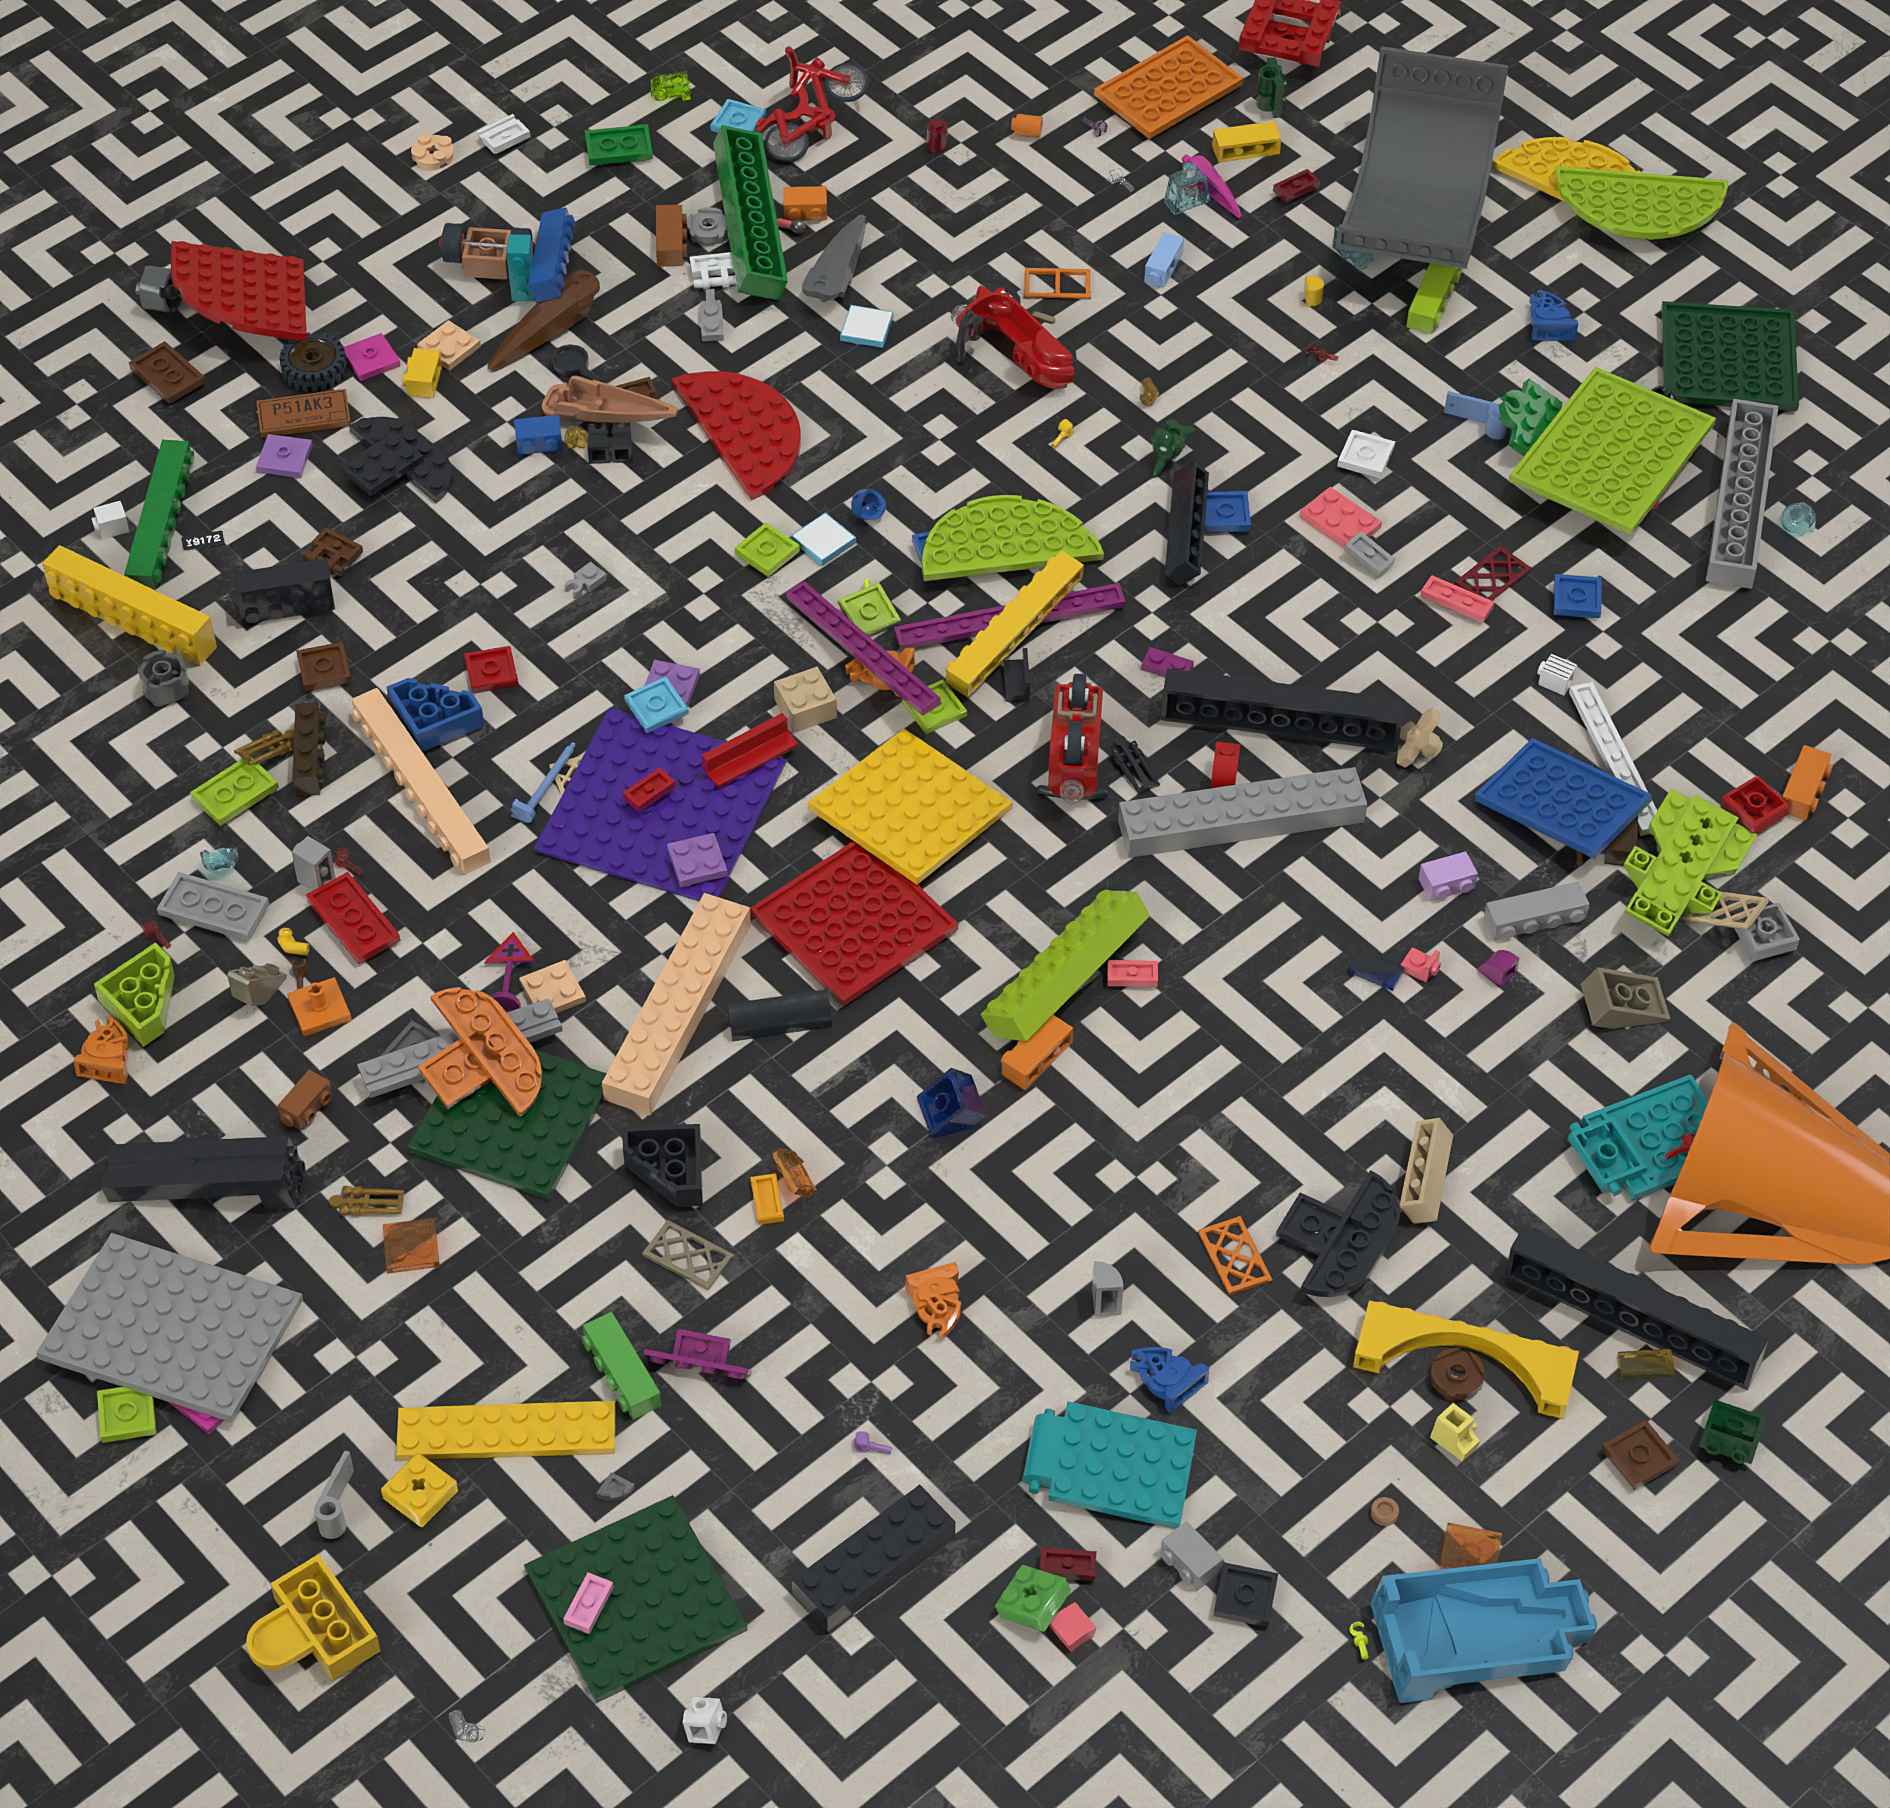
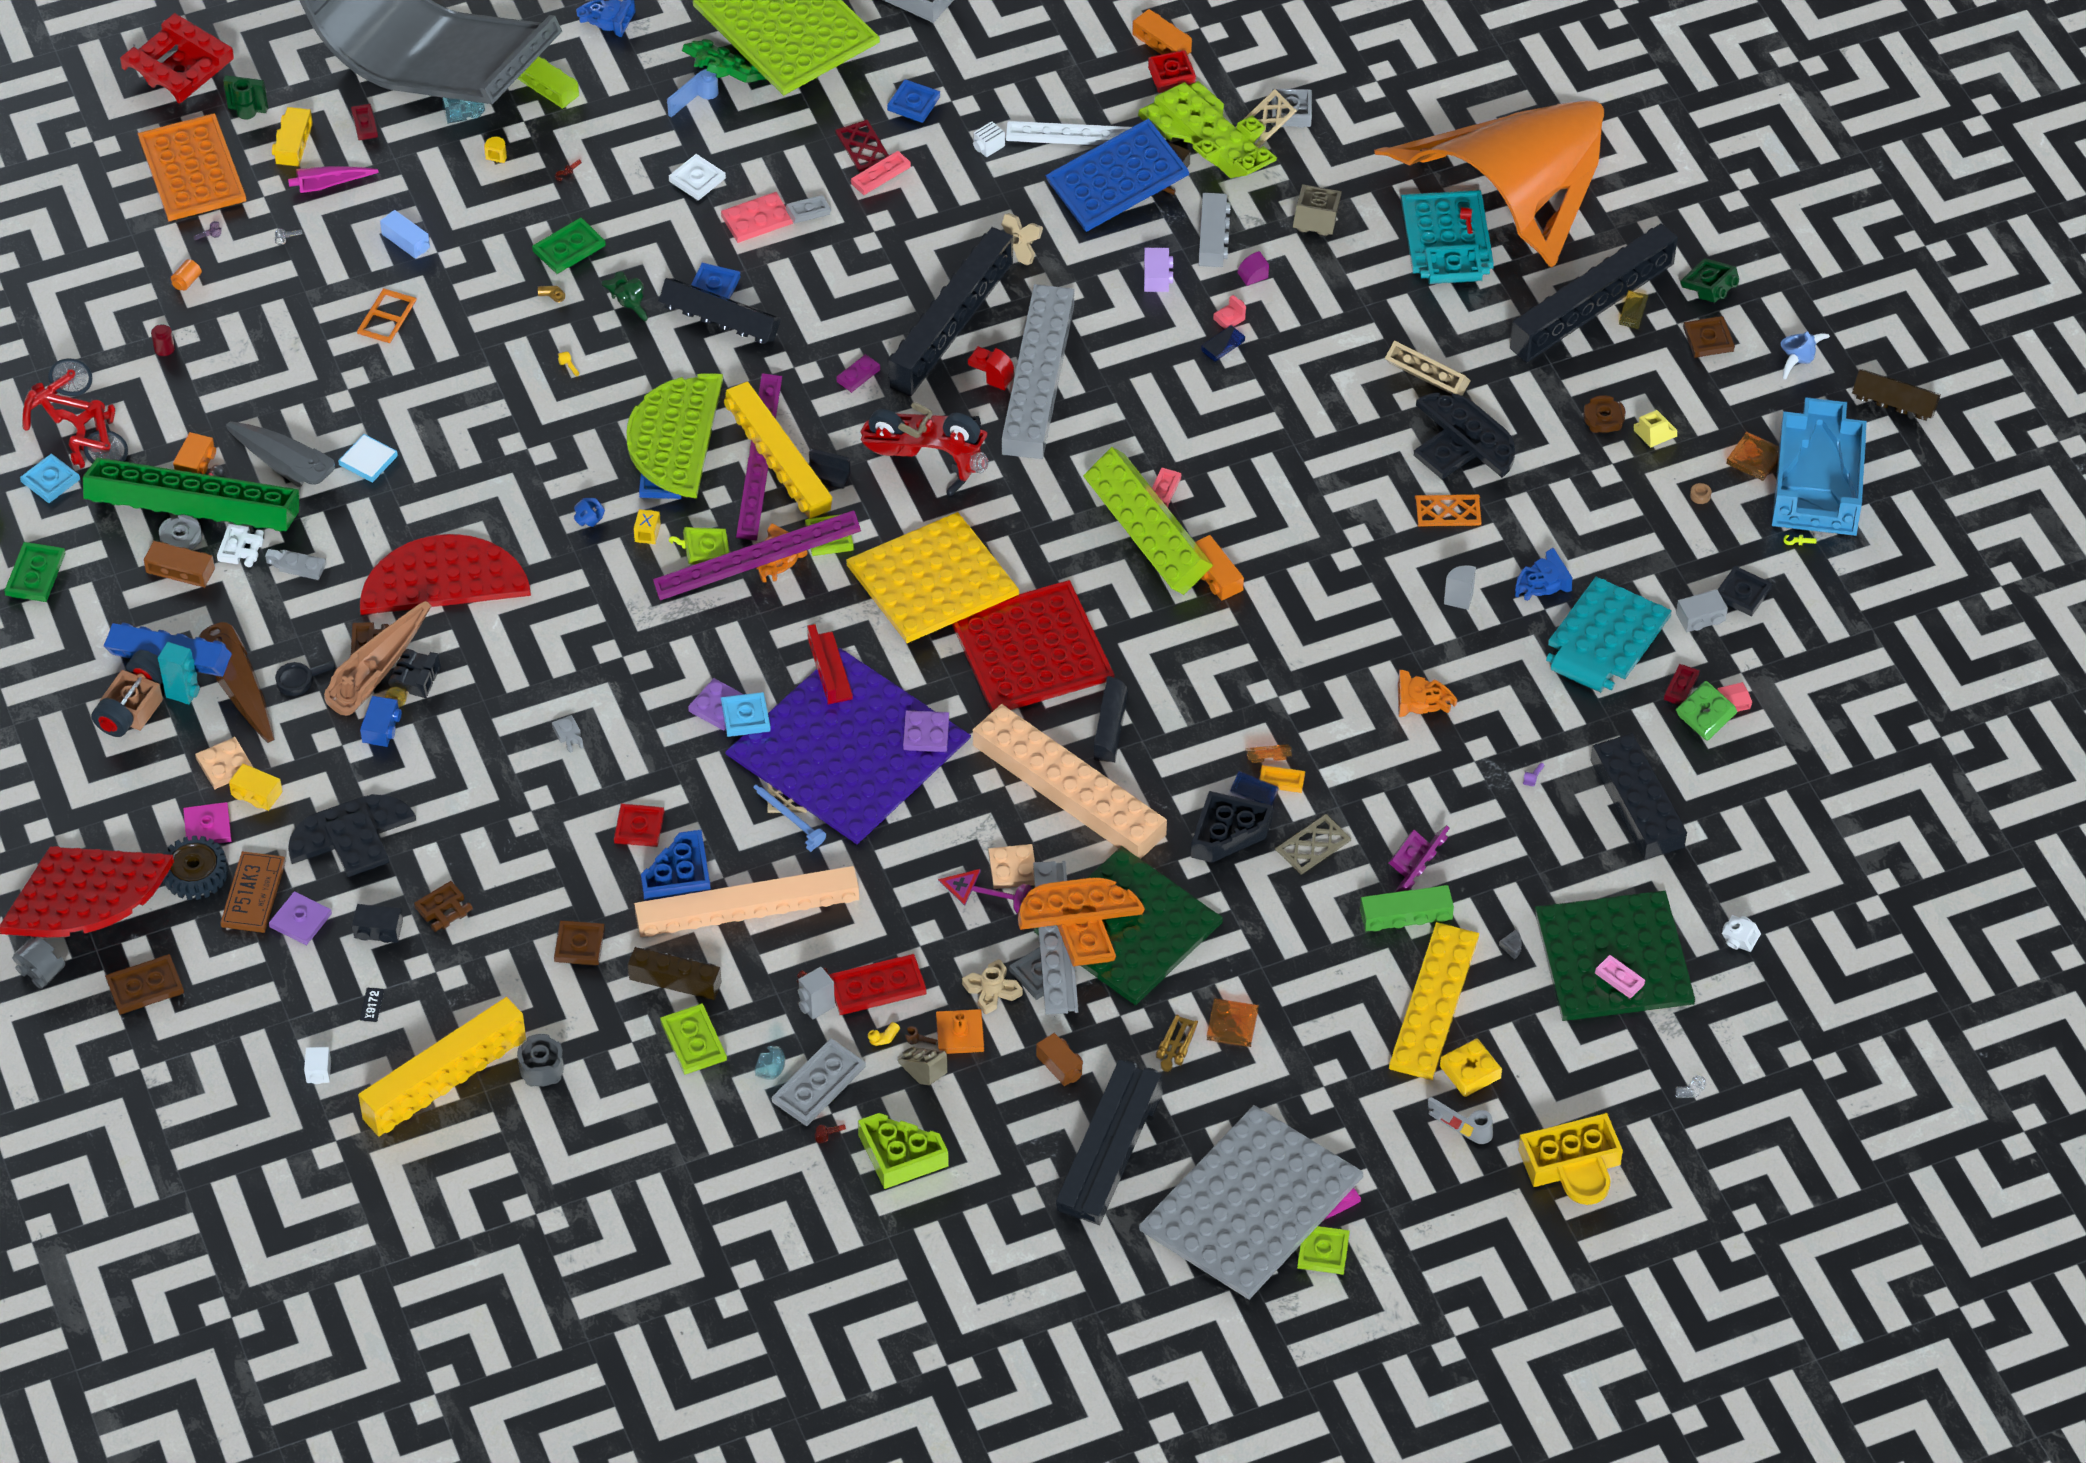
camera: 70 degrees left, 0 degrees up
orange piece [73,1015,130,1084] -> none
green brick [124,439,194,590] -> none
black brick [233,558,335,624] -> none
pearl gold piece [234,729,294,766] -> none
red plate [623,767,676,813] -> none
lime plate [734,523,800,577] -> none
tan brick [774,667,837,733] -> none
white tile [791,512,856,566] -> none
clear blue slope [916,1068,986,1138] -> none
red piece [951,286,1077,389] -> none
clear light blue torso [1164,162,1210,215] -> none
yellow arch [1353,1300,1579,1419] -> none
none -> black brick [352,904,403,943]
none -> green plate [532,218,606,274]
none -> yellow brick [634,509,661,545]
none -> tan plant [962,959,1023,1014]
none -> clear blue tile [1230,771,1279,805]
none -> medium blue helmet [1781,331,1830,379]
none -> dark brown brick [1852,369,1941,421]

